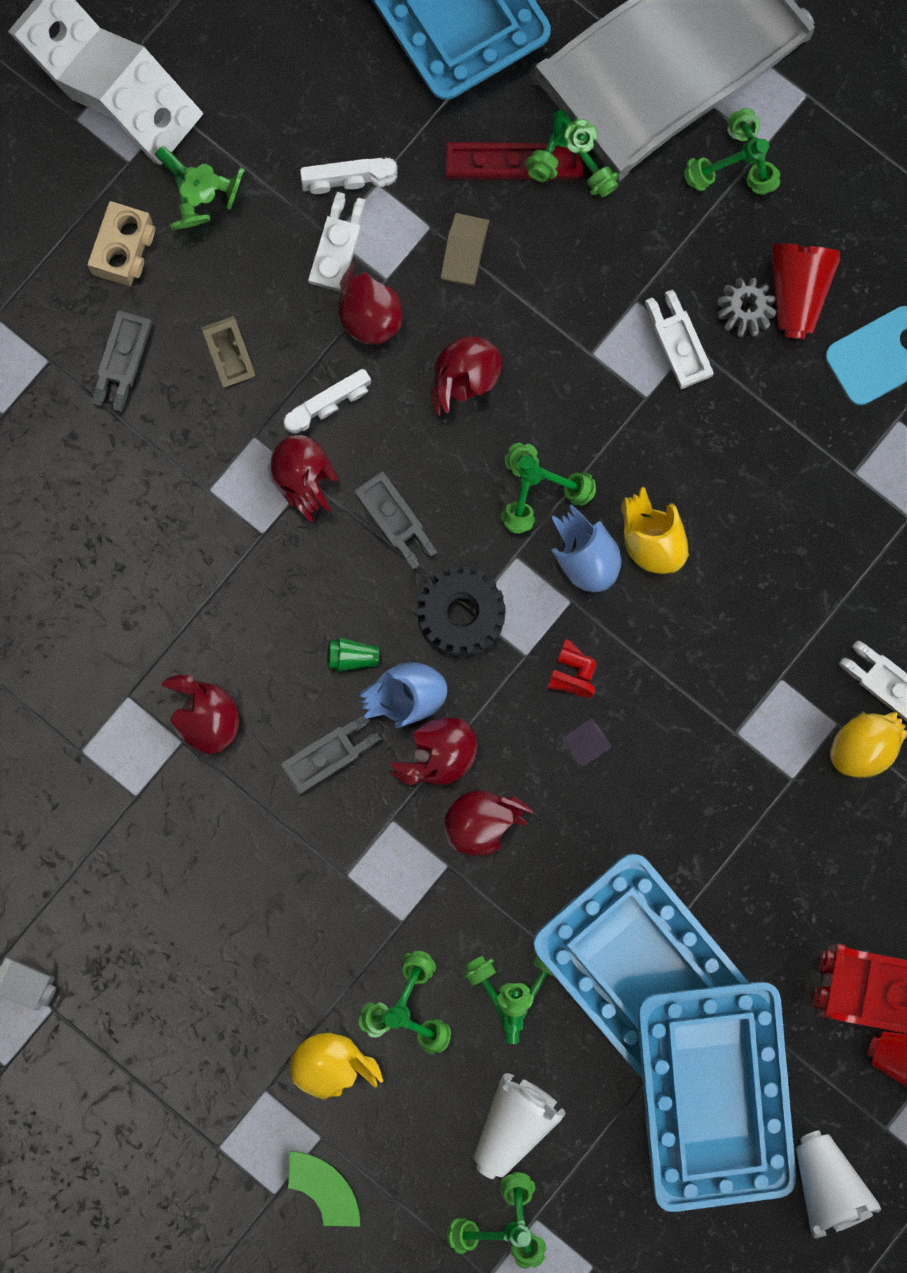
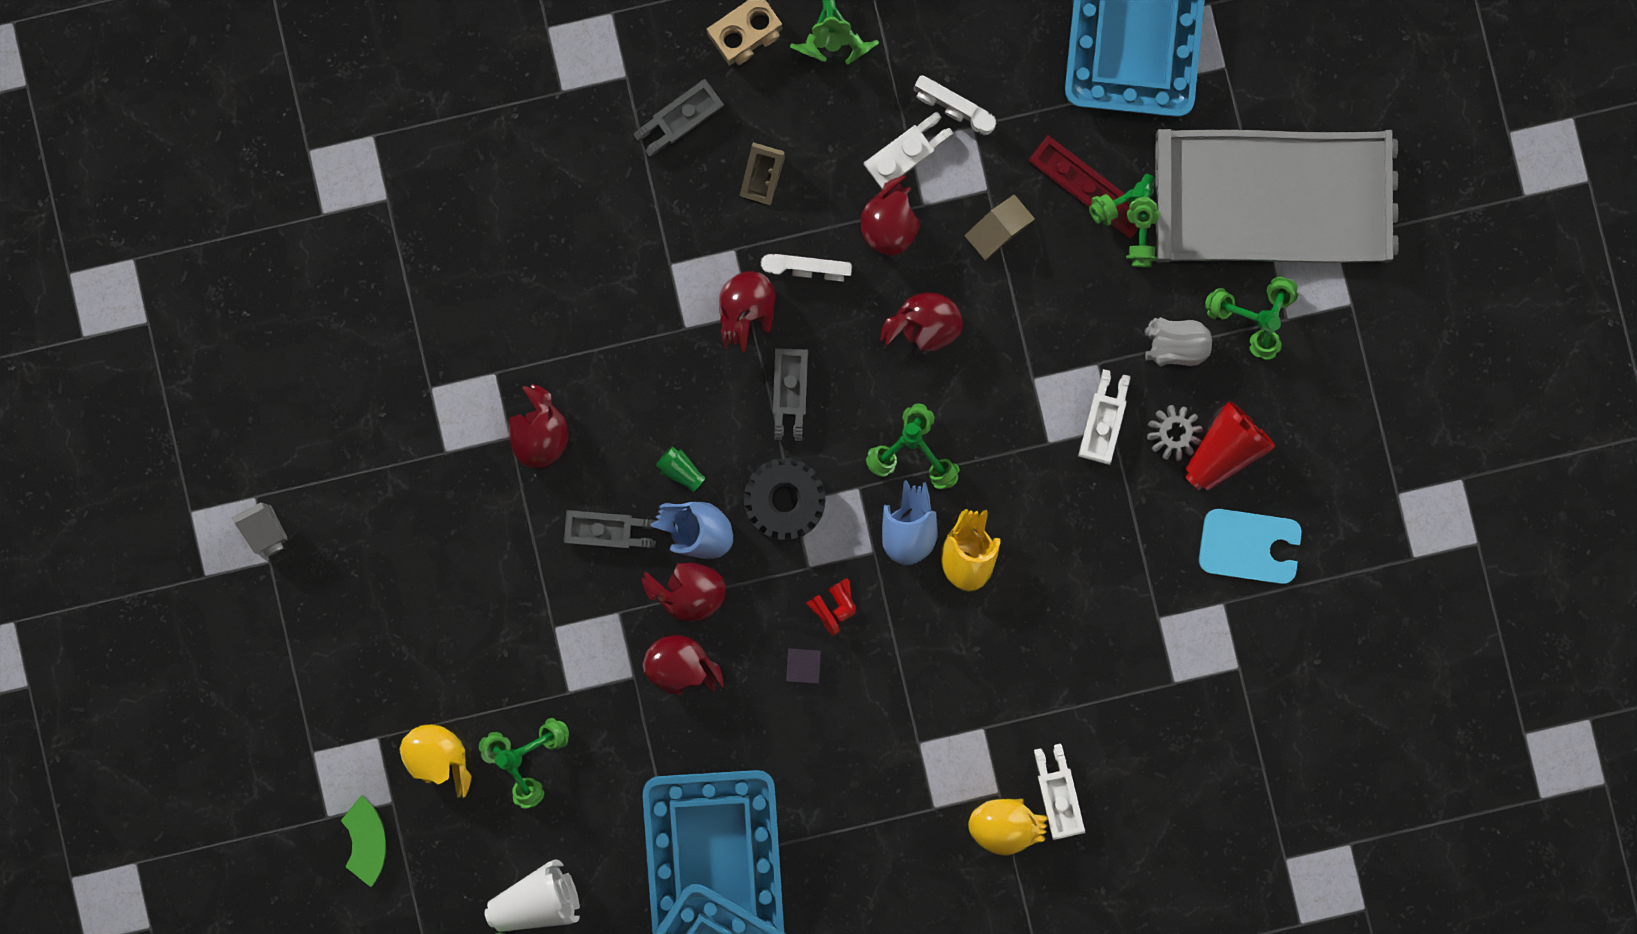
camera: 40 degrees right, 5 degrees up
bright green plant [462,952,555,1044] -> none
none -> light grey piece [1145,317,1212,367]

